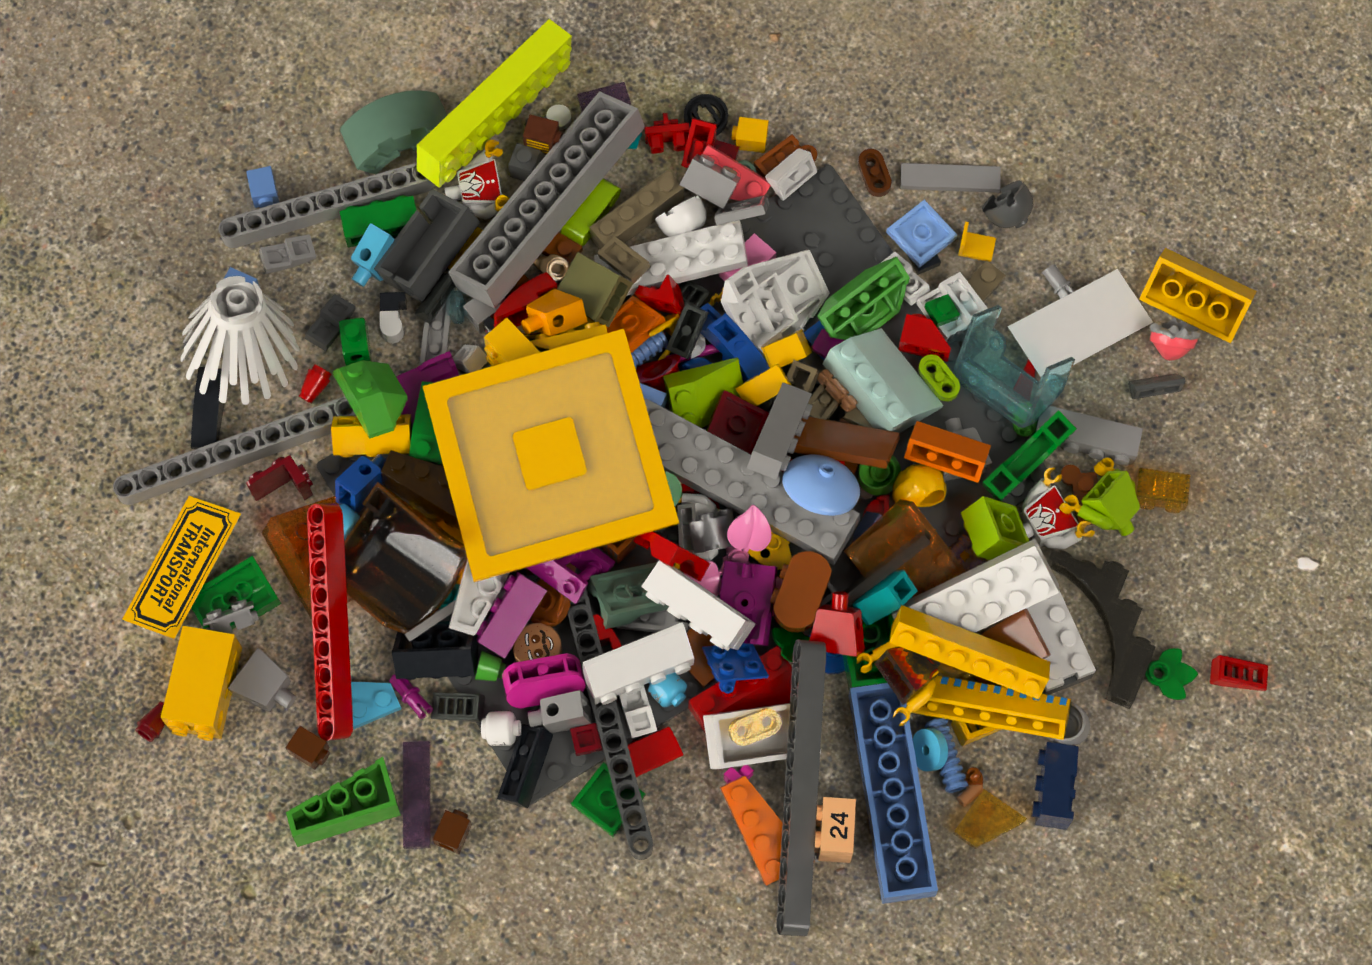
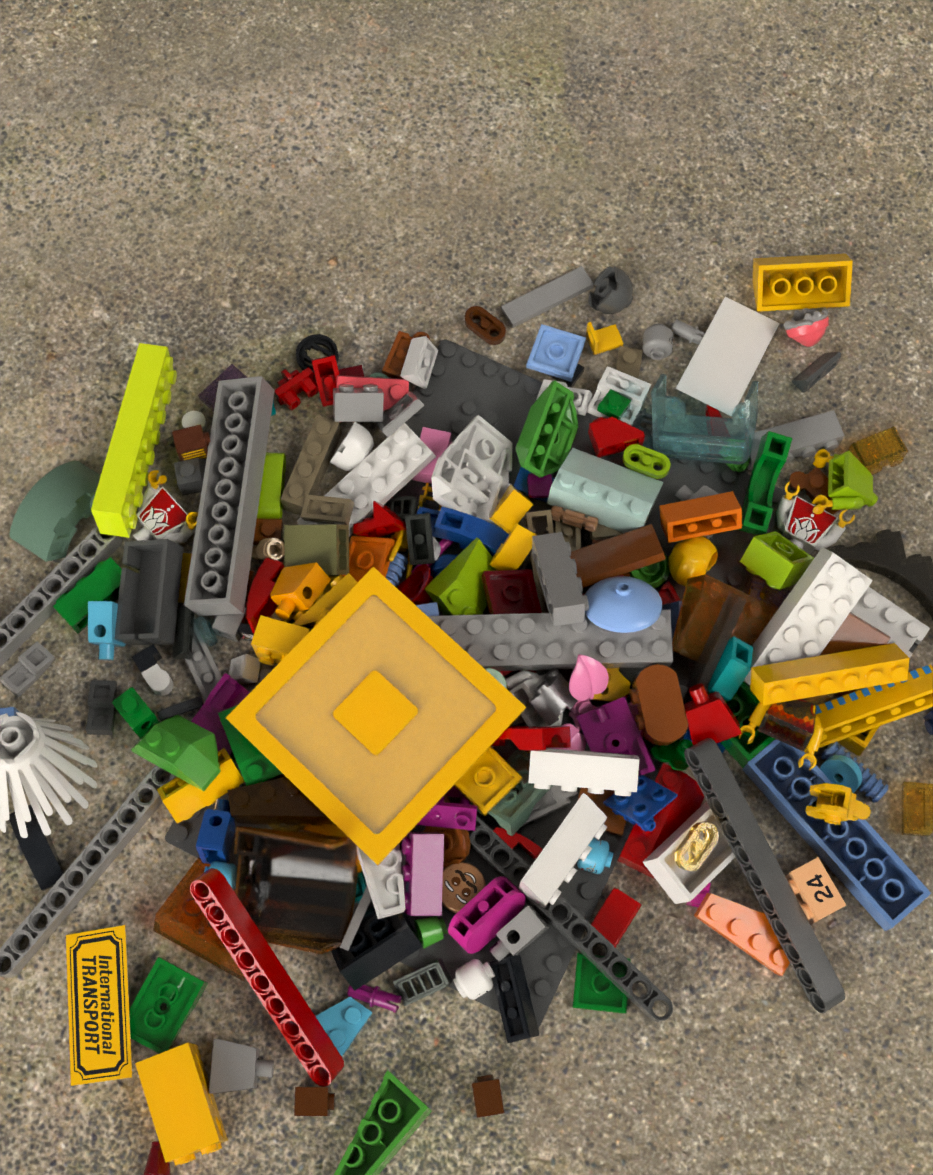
camera: 30 degrees left, 0 degrees up
light grey hinge [203,599,259,633] -> none
dark red bracket [246,455,313,501] -> none
red cone [299,364,332,404] -> none
clear purple plate [403,741,431,849] -> none
dark red plate [570,723,602,756] -> none
white slope [619,685,657,738] -> none
yellow brick [731,117,769,153] -> none
arm [956,767,983,807] -> none
none -> black piece [157,696,203,721]
none -> yellow tile [454,746,522,816]
none -> light grey head [642,324,674,360]
none -> yellow hinge [806,783,871,825]

